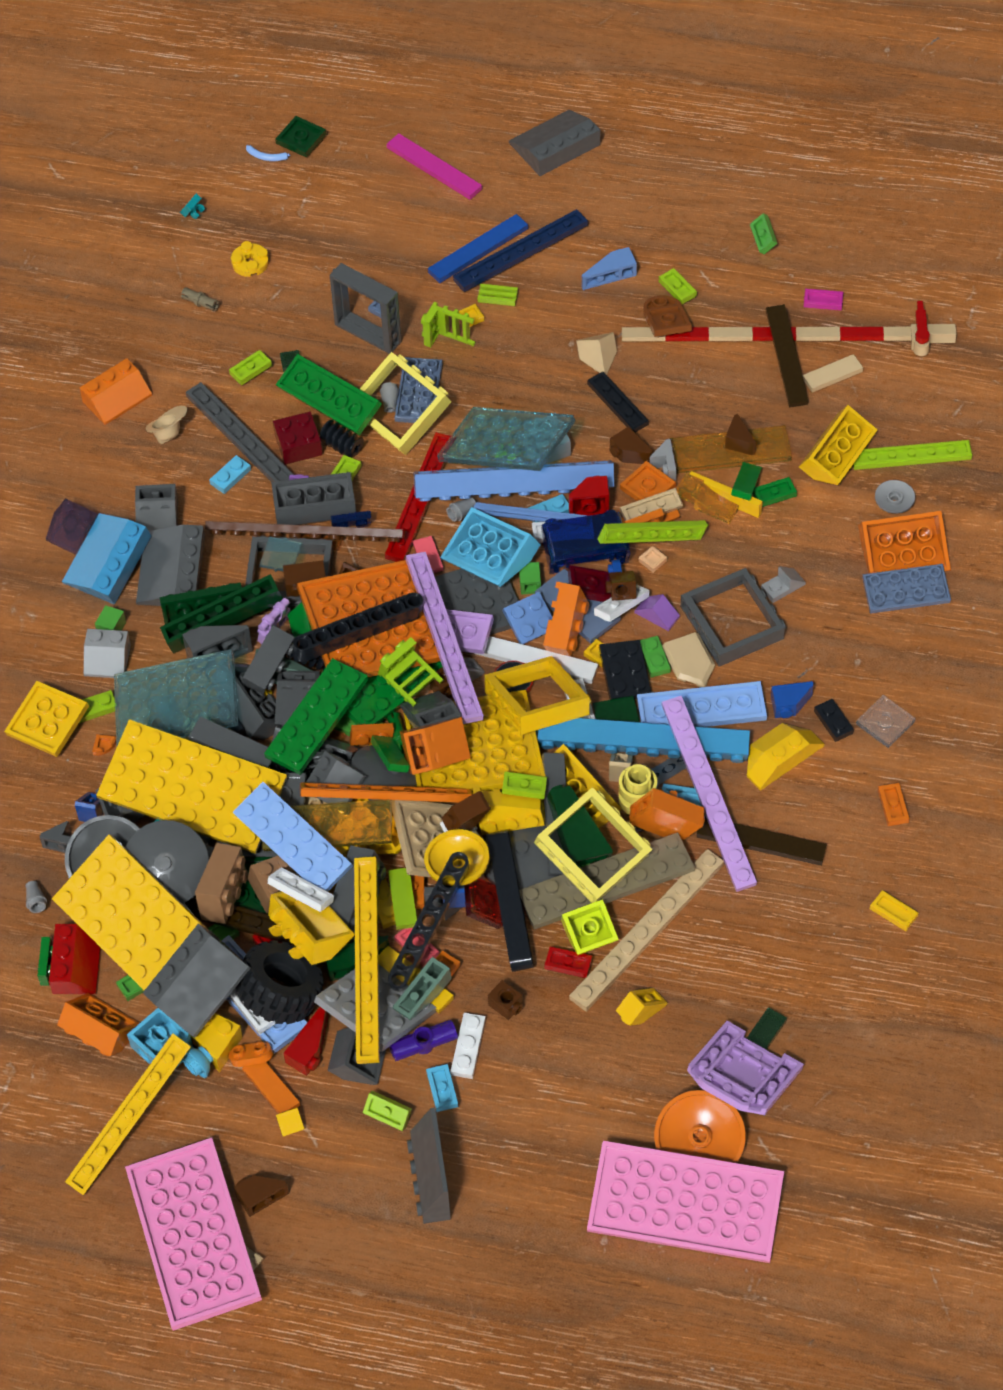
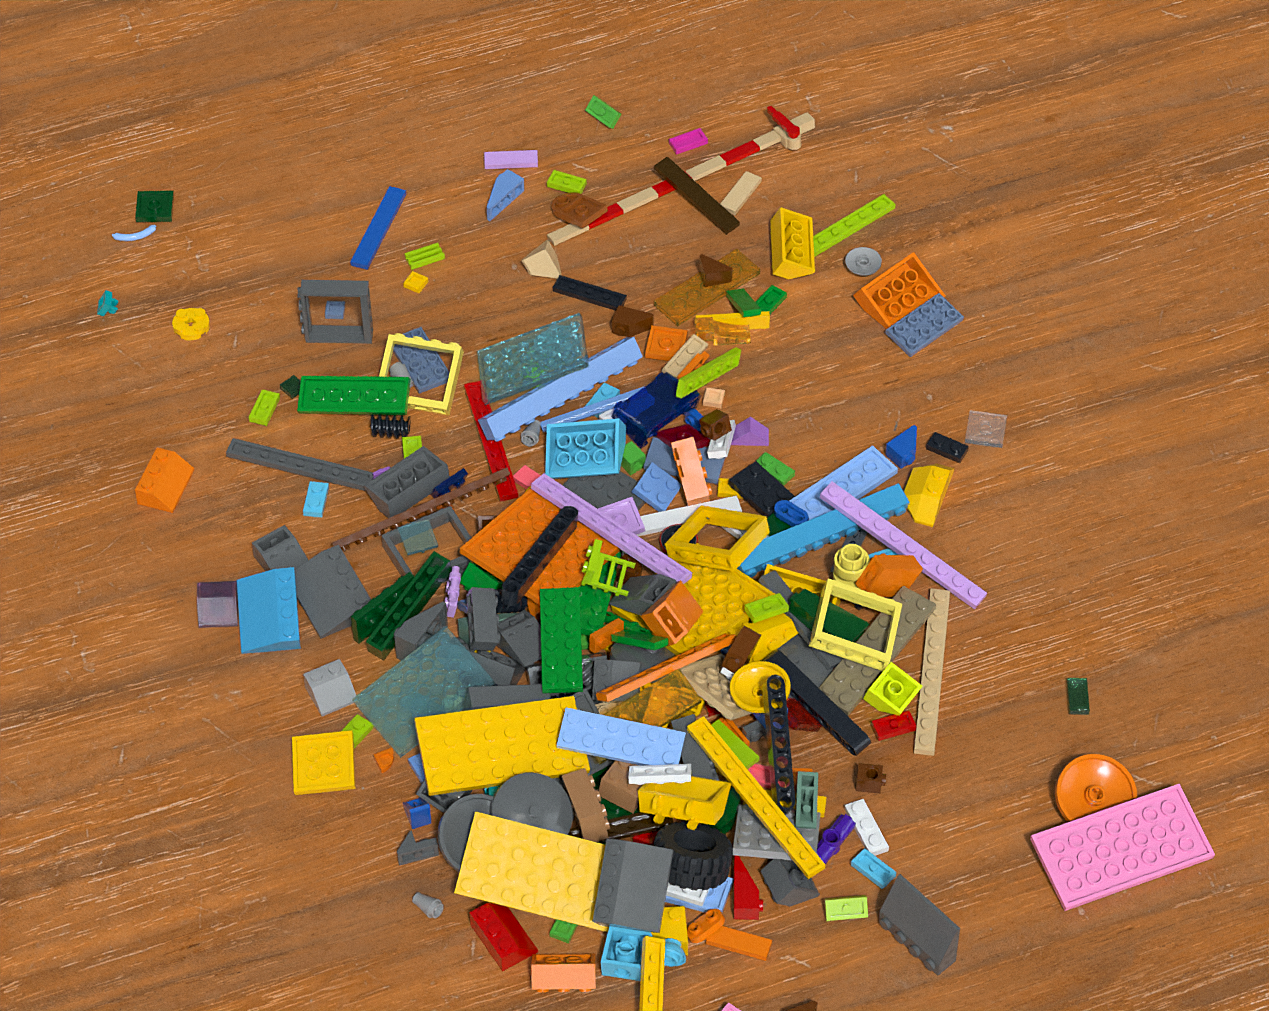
camera: 35 degrees left, 5 degrees down
green plate [37,937,53,986] -> none
bright green brick [95,605,126,631] -> none
tan piece [146,405,187,444] -> none
dark tan pin [181,287,219,312] -> none
dark red brick [273,411,322,465] -> none
yellow tile [276,1107,304,1136] -> none
reddish brown brick [283,560,325,597] -> none
dark pink tile [387,133,482,200] -> none
lime plate [421,302,475,348] -> none
dark blue plate [453,209,588,292] -> none
dark grey slope [509,110,600,176] -> none
red slope [569,476,609,520] -> none
tan slope [609,752,633,782] -> none
yellow slope [616,988,668,1026] -> none
light grey slope [650,439,676,482] -> none
tan tile [662,632,715,688] -> none
dark grey window [680,568,786,667] -> none
lavender wedge [687,1021,804,1115] -> none
dark brown tile [696,817,827,866] -> none
light grey slope [761,566,806,603] -> none
yellow tile [870,890,919,931] -> none
orange plate [878,783,909,826] -> none
none -> lavender tile [484,150,538,169]
none -> blue plate [774,500,809,527]

